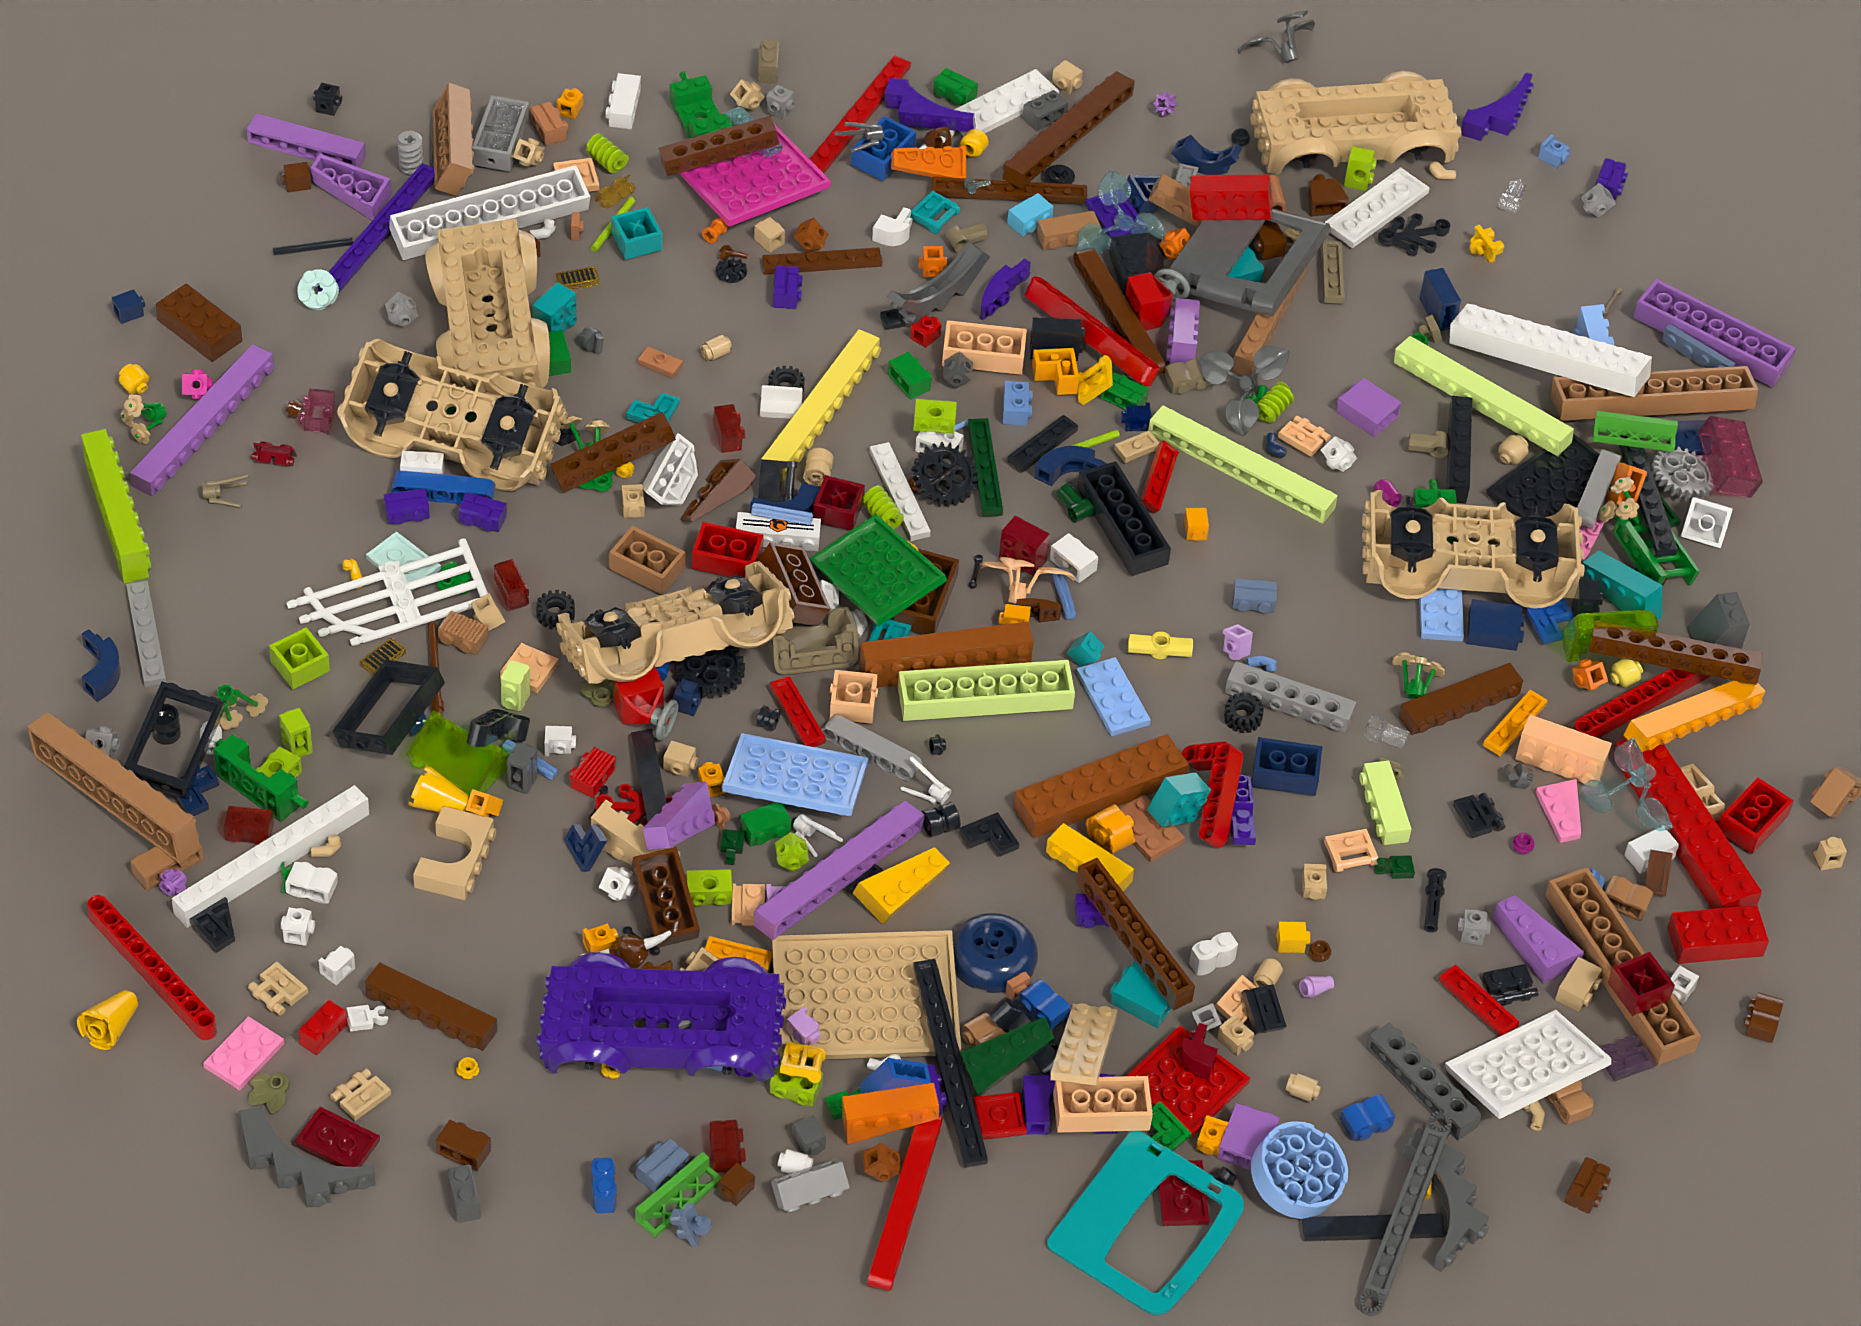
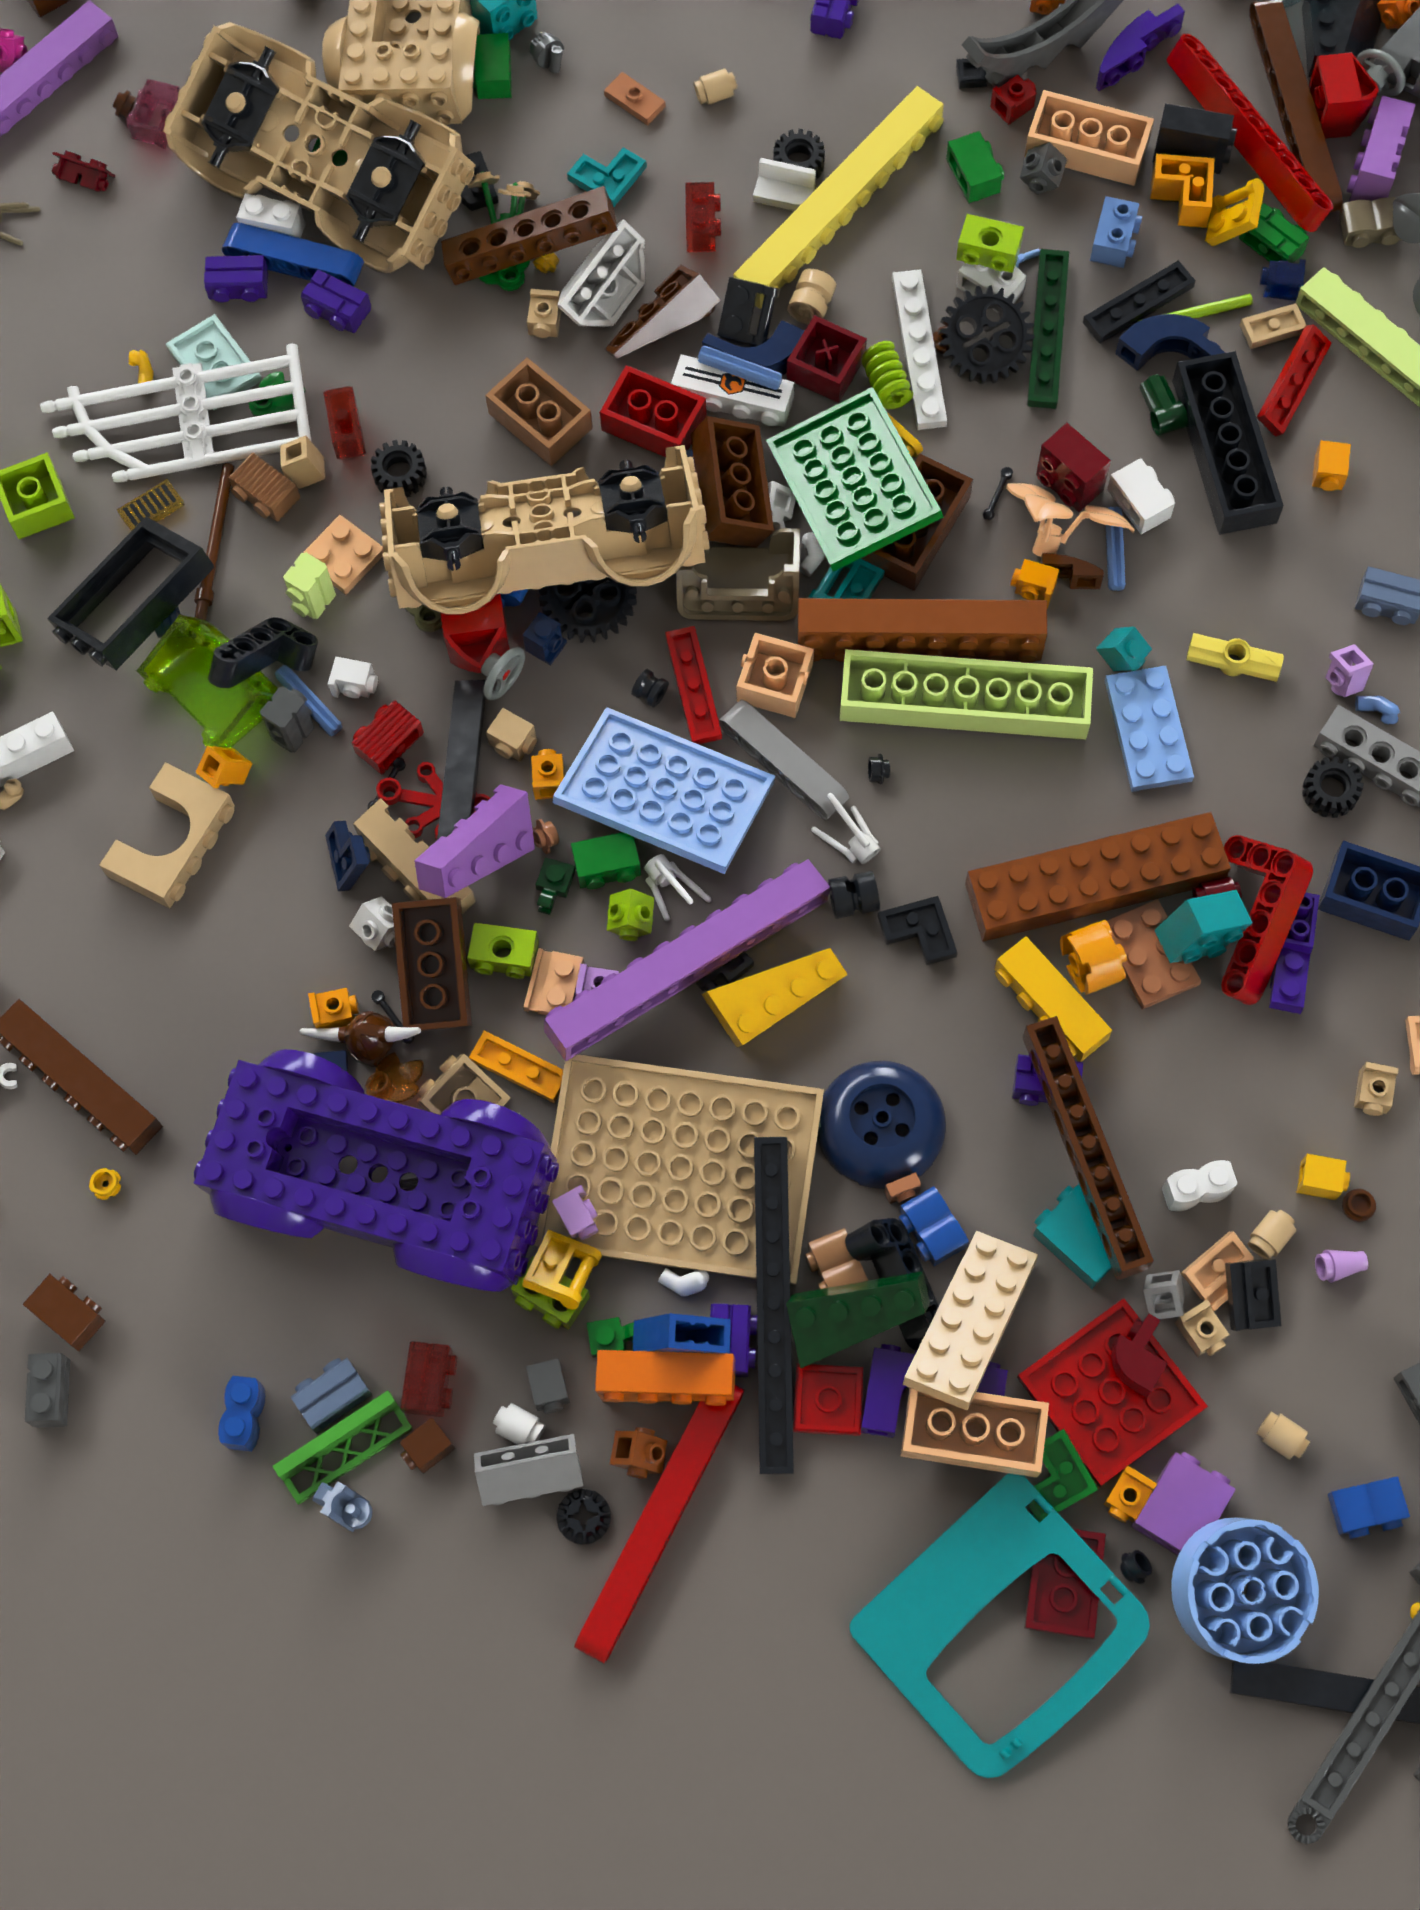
camera: 20 degrees right, 20 degrees up
yellow cone [409,765,470,812] -> none
none -> black gear [556,1488,611,1545]

